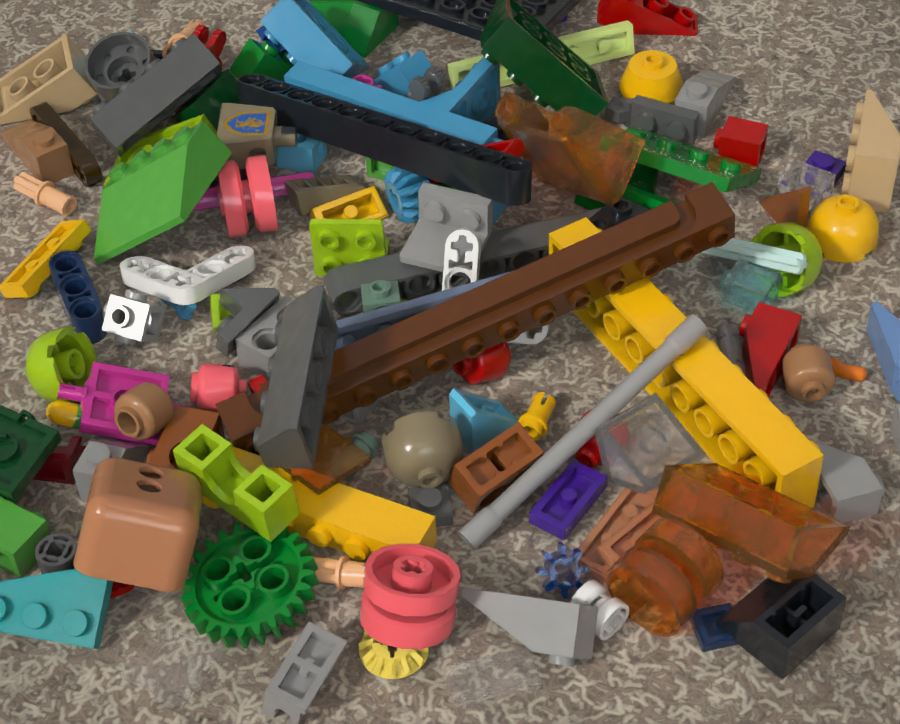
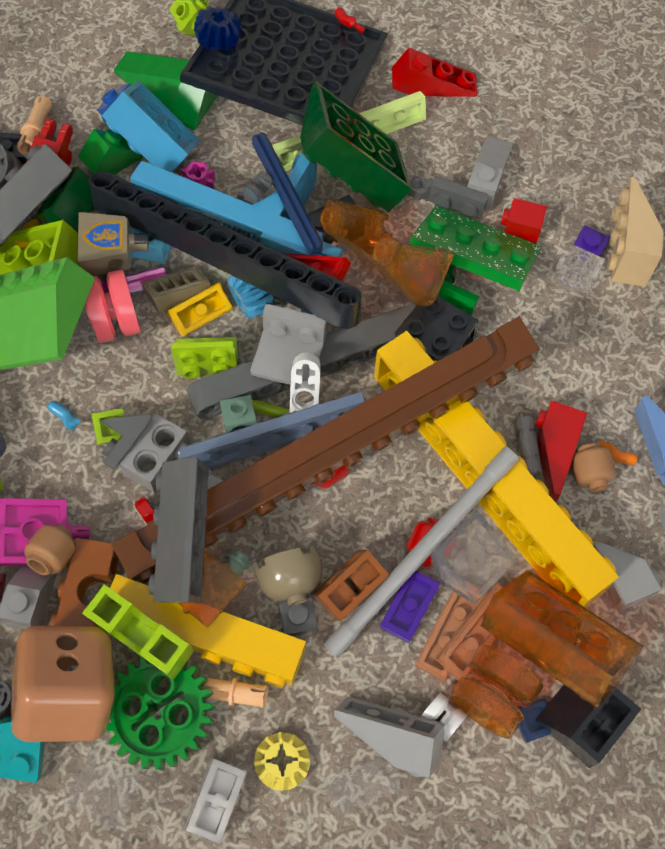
camera: 10 degrees left, 20 degrees up
light grey brick [102,289,166,345] -> none
white beam [120,246,256,305] -> none
coral head [190,363,247,412] -> none
coral wheel [360,544,461,649] -> none
dark azure slope [373,50,432,97] -> none
medium azure slope [449,388,518,453] -> none
yellow pin [518,392,556,441] -> none
clear blue gear [535,542,590,598] -> none
yellow cone [619,50,684,105] -> none
light aqua axle [701,238,808,275] -> none
clear light blue brick [718,258,780,315] -> none
lime cylinder [748,222,823,297] -> none
dark orange tile [759,186,812,227] -> none
yellow cylinder [807,194,880,263] -> none
none -> dark blue axle [252,132,323,255]

